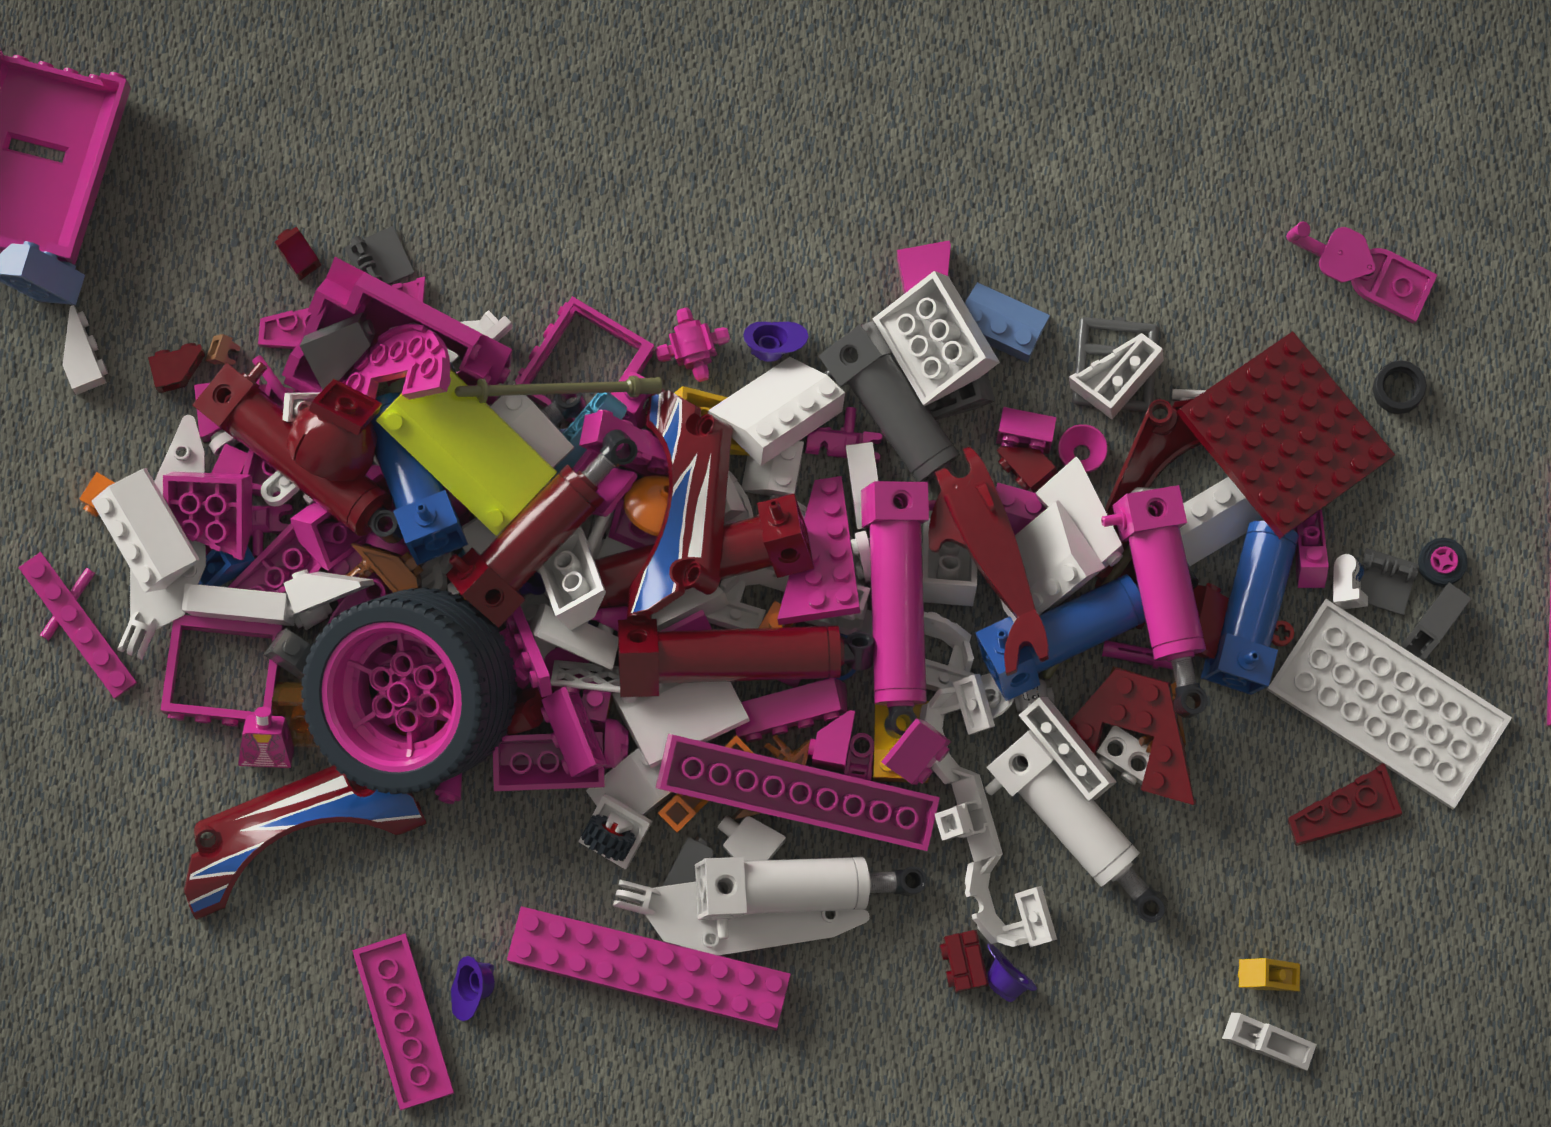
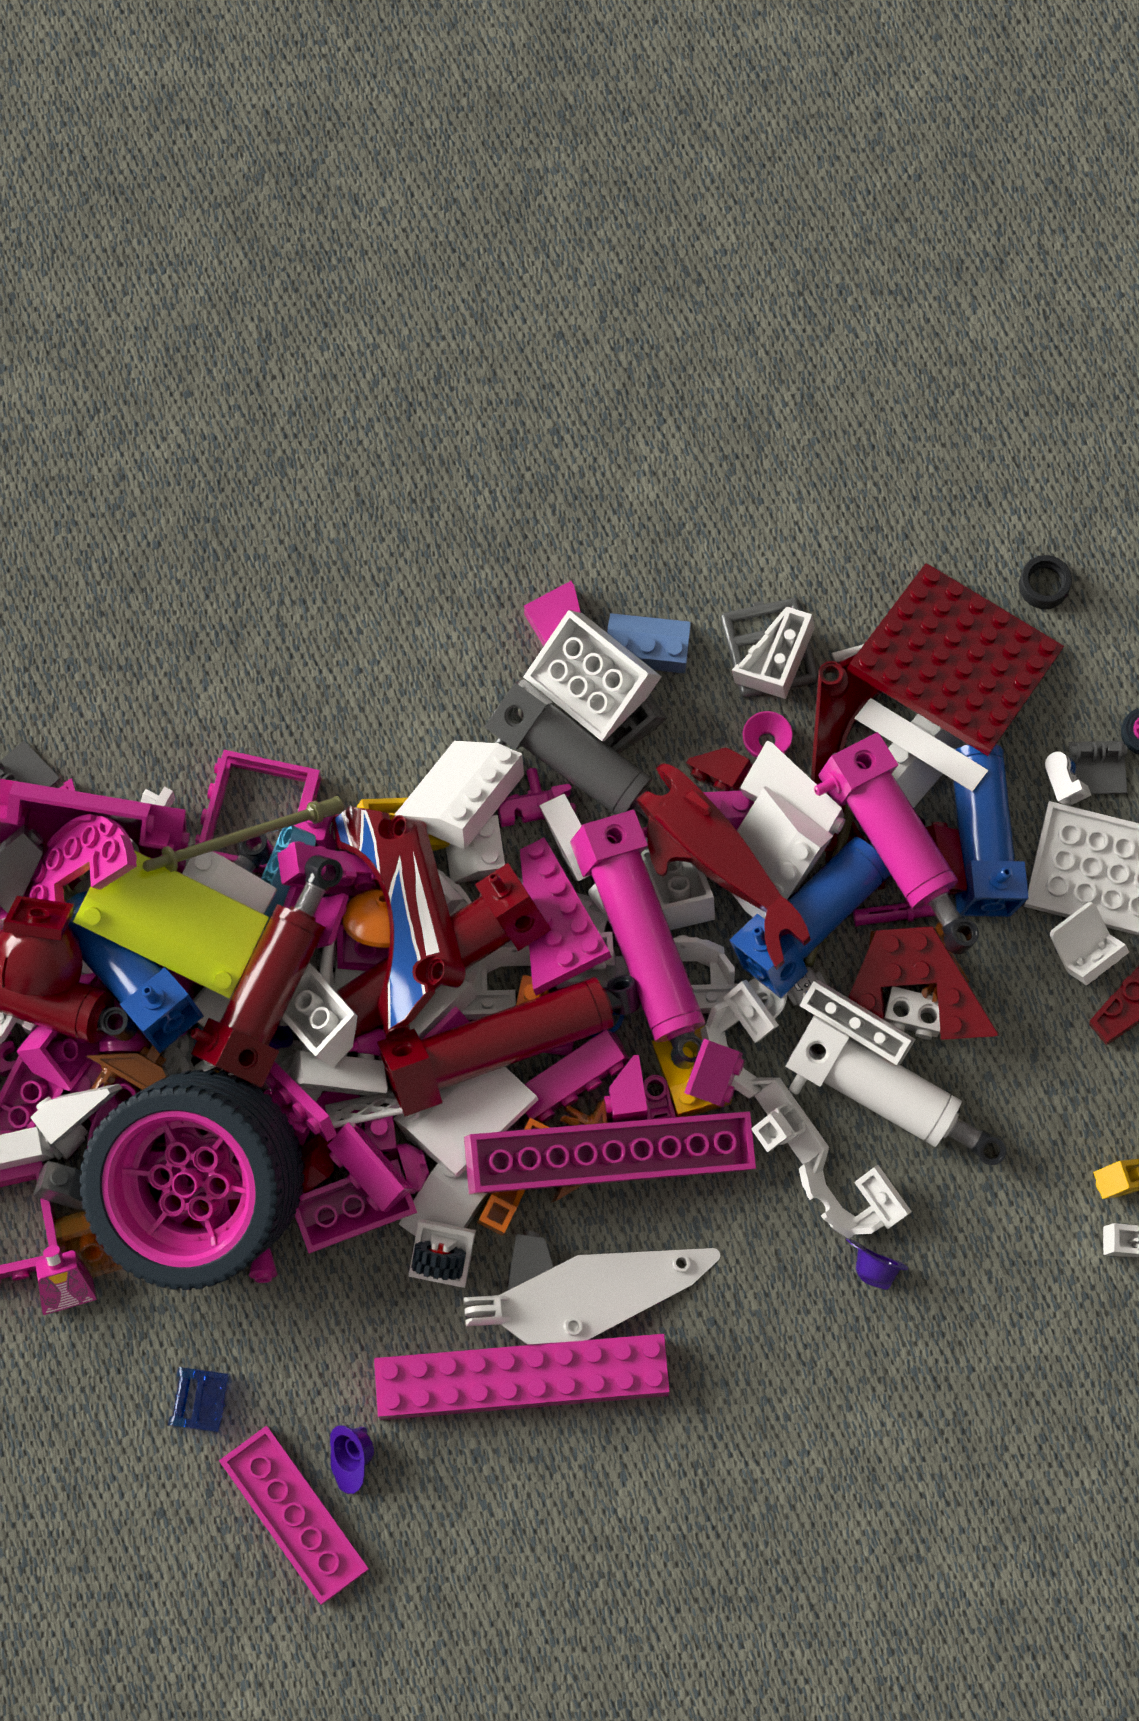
camera: 20 degrees left, 5 degrees down
dark red panel [184,766,427,920] -> none
dark pink piece [655,307,731,382] -> none
white piece [695,857,927,939] -> none
white torso [717,815,786,861] -> none
dark purple piece [743,322,808,362] -> none
plate [850,531,871,584] -> none
dark red brick [939,930,989,993] -> none
dark pink slope [996,407,1056,454] -> none
red bush [1272,621,1294,647] -> none
dark pink plate [1286,221,1437,324] -> none
dark pink slope [1295,509,1329,588] -> none
none -> clear blue plate [168,1367,230,1433]
none -> white sticker [854,698,988,791]
none -> white bracket [1050,902,1129,985]

